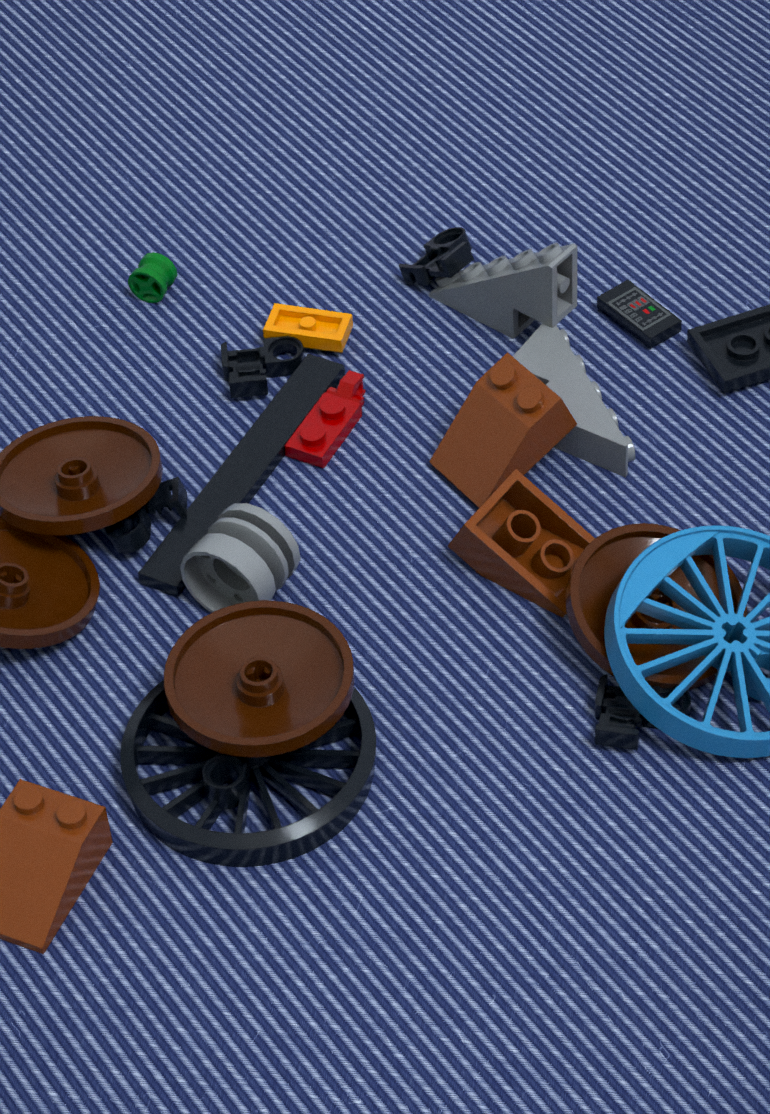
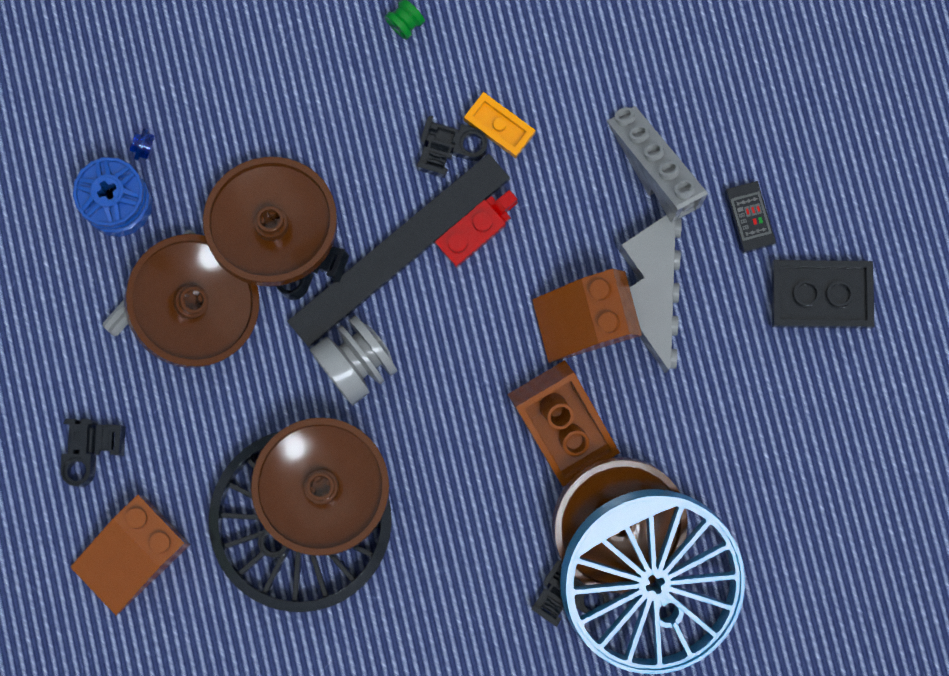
camera: 20 degrees right, 35 degrees up
black piece [399,227,474,286] -> none

